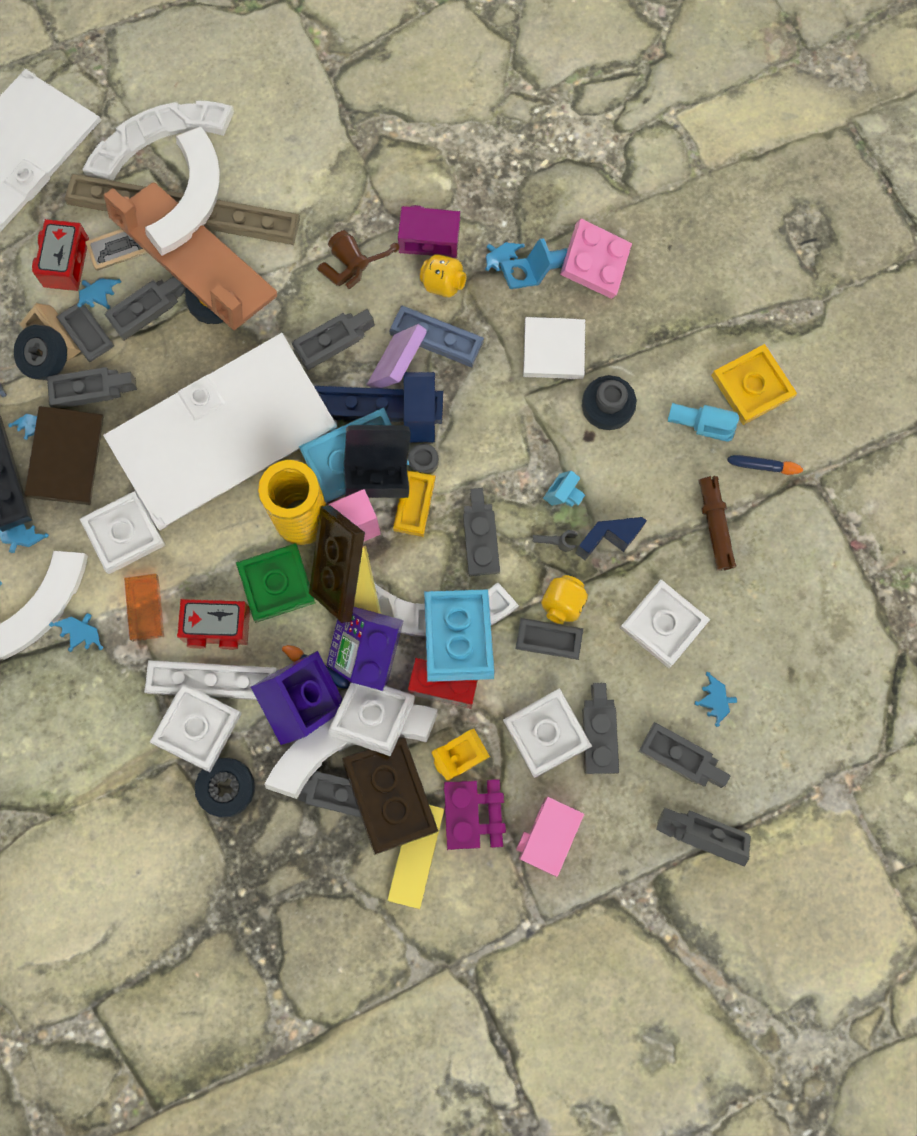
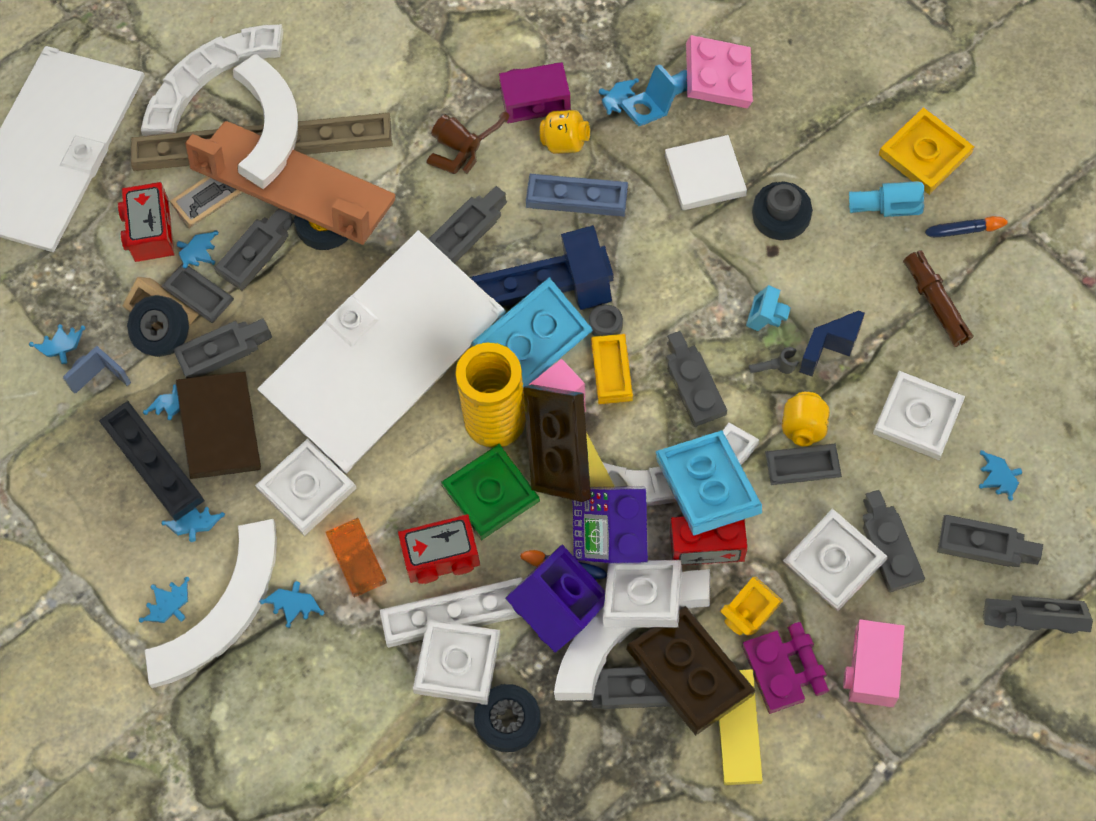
camera: 10 degrees left, 10 degrees down
black bracket [343,425,411,498] -> none
lavender tile [367,324,427,388] -> none

